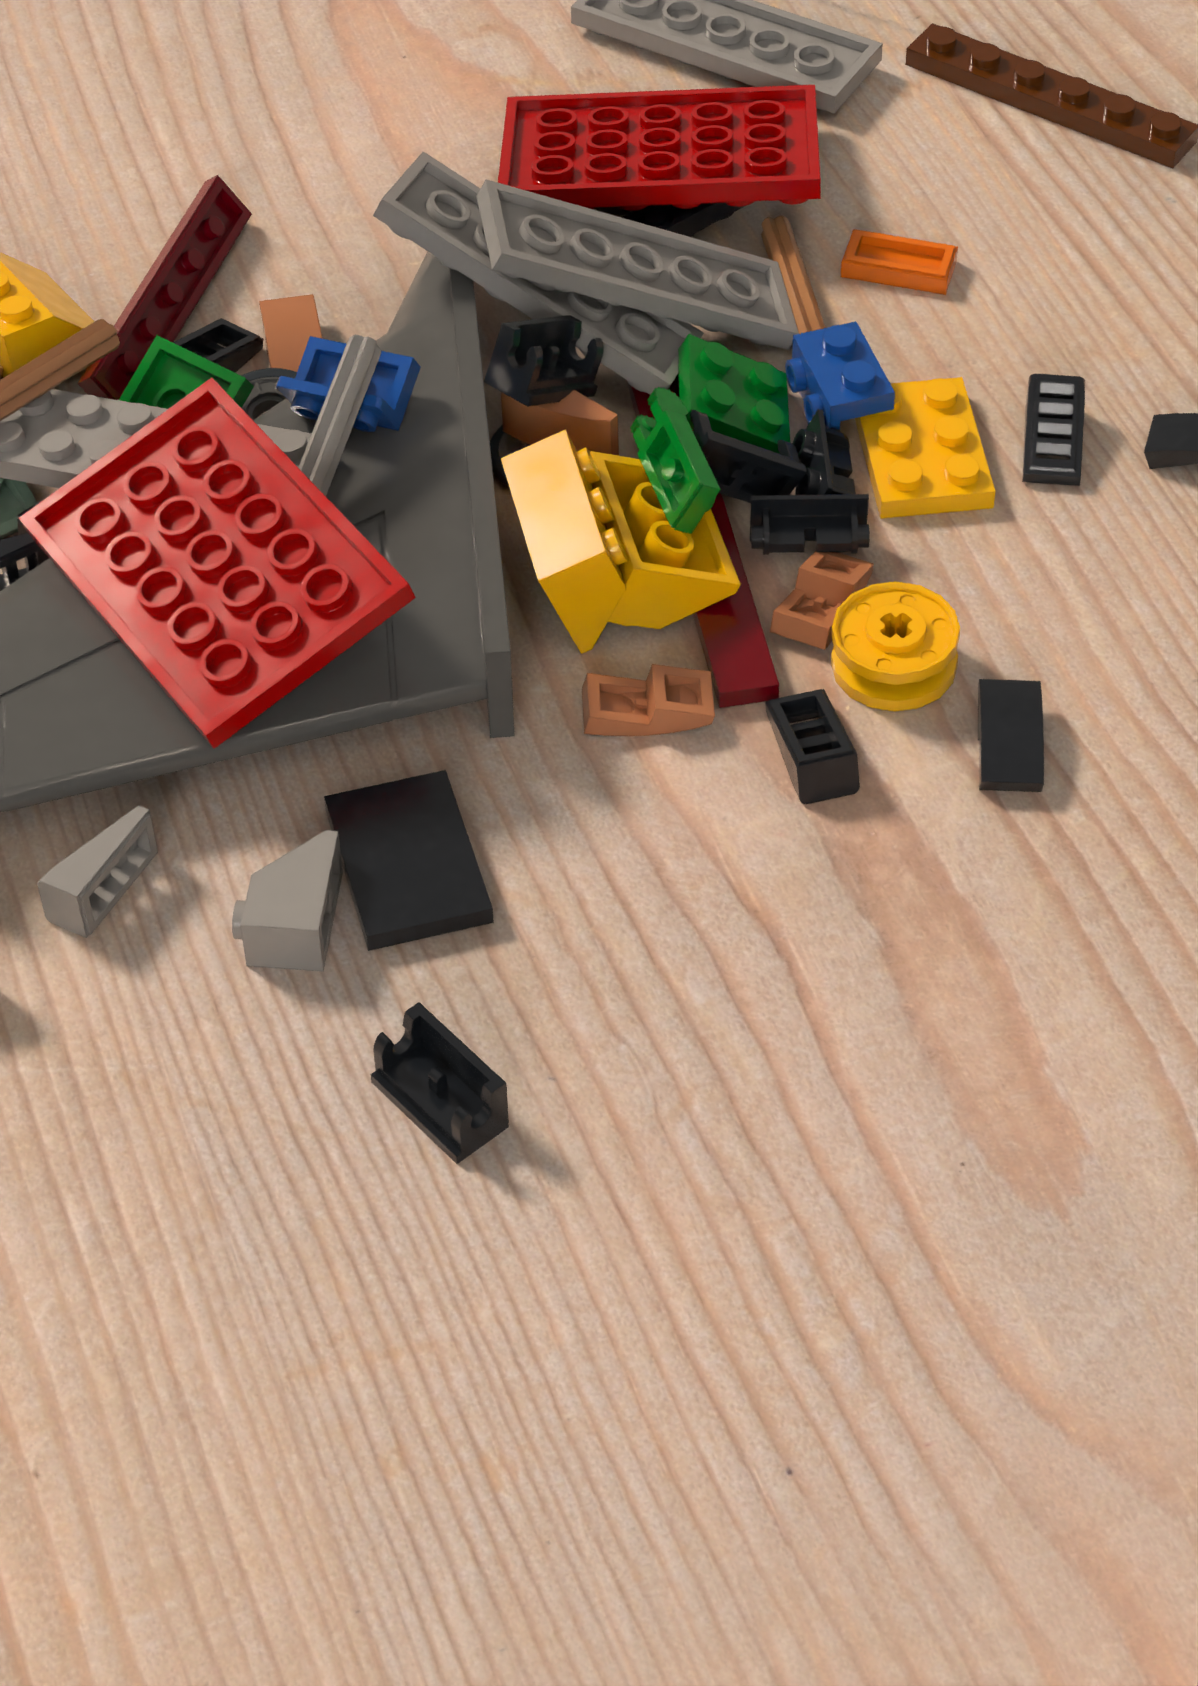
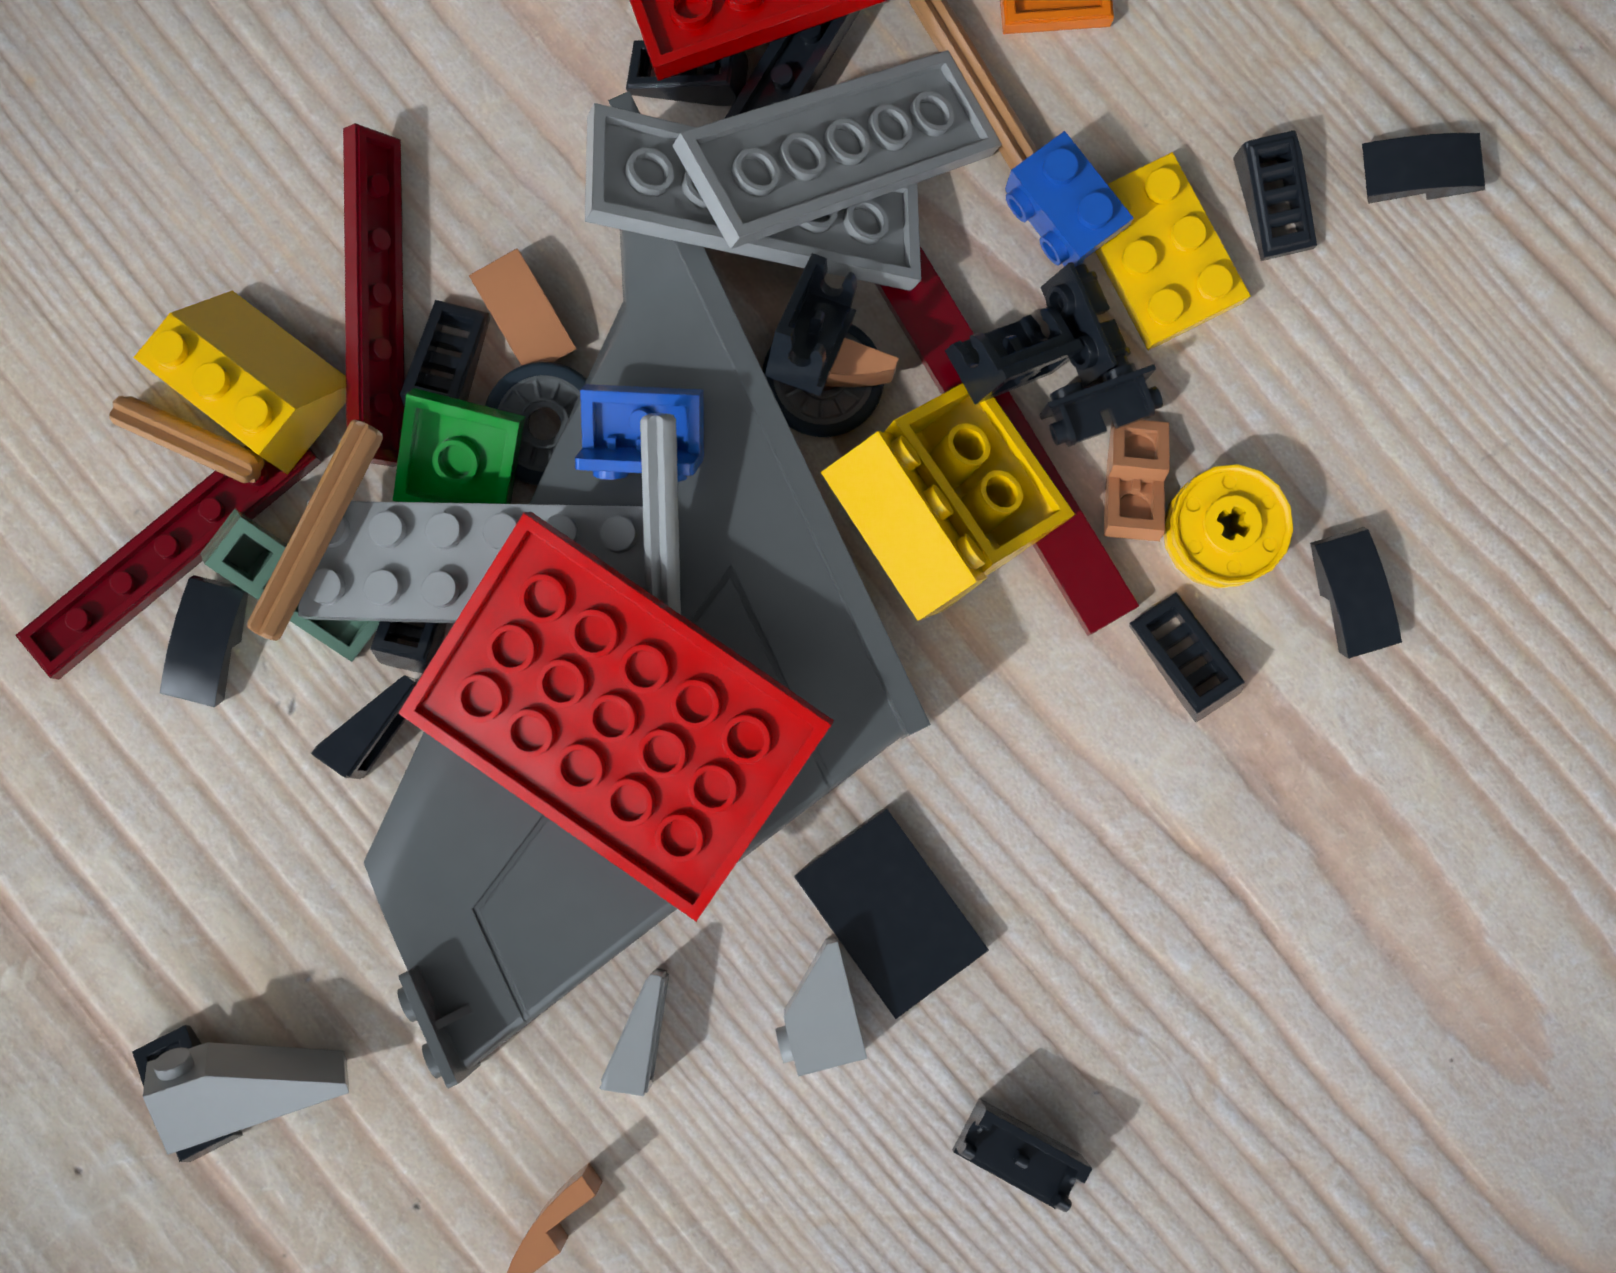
camera: 25 degrees left, 35 degrees up
nougat slope [582,664,715,736] -> none
green hinge [630,387,721,534] -> none
green plate [678,334,791,454] -> none

